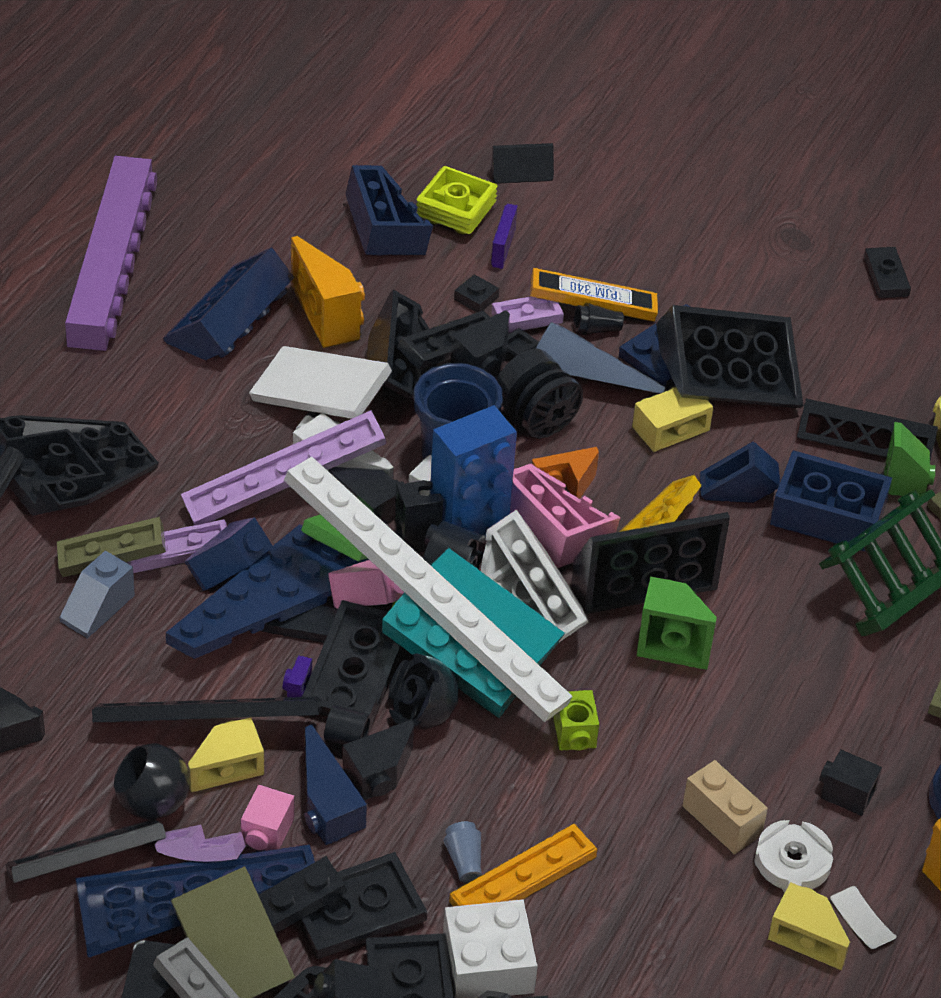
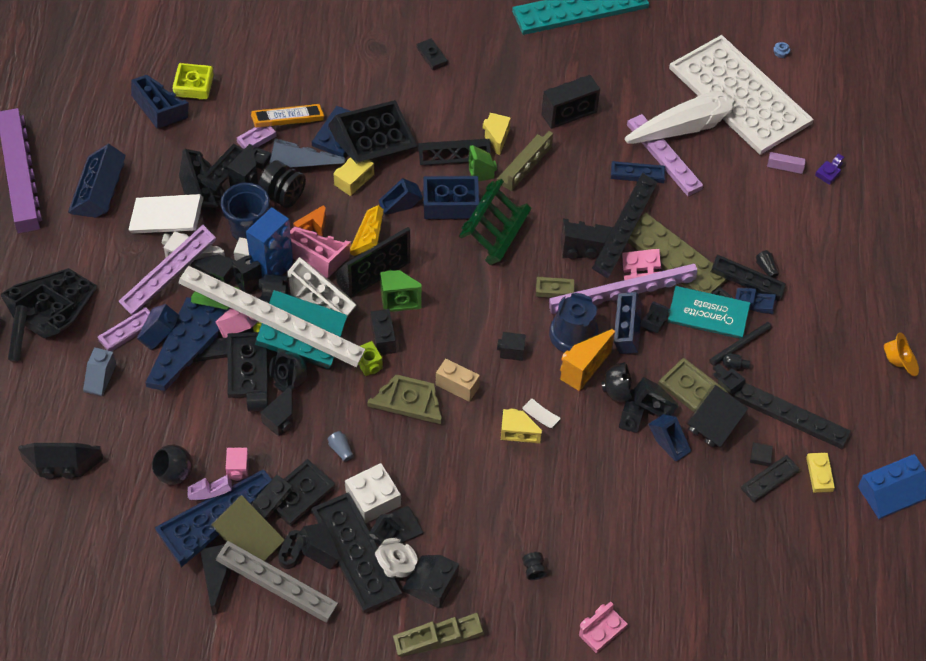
camera: 20 degrees left, 10 degrees up
black tile [5,819,166,883] -> none
olive plate [57,517,166,577] -> none
black tile [92,696,322,723] -> none
light yellow slope [188,717,264,792] -> none
dark purple plate [282,655,312,697] -> none
light orange slope [291,236,365,348] -> none
dark blue slope [304,725,367,845] -> none
light orange tile [449,824,598,907] -> none
black plate [454,274,499,313] -> none
black slope [491,143,554,184] -> none
dark purple tile [491,203,518,269] -> none
black cone [574,303,624,335] -> none
white plate [754,820,833,893] -> none
none -> olive wing [367,375,442,424]
none -> black brick [370,309,396,355]

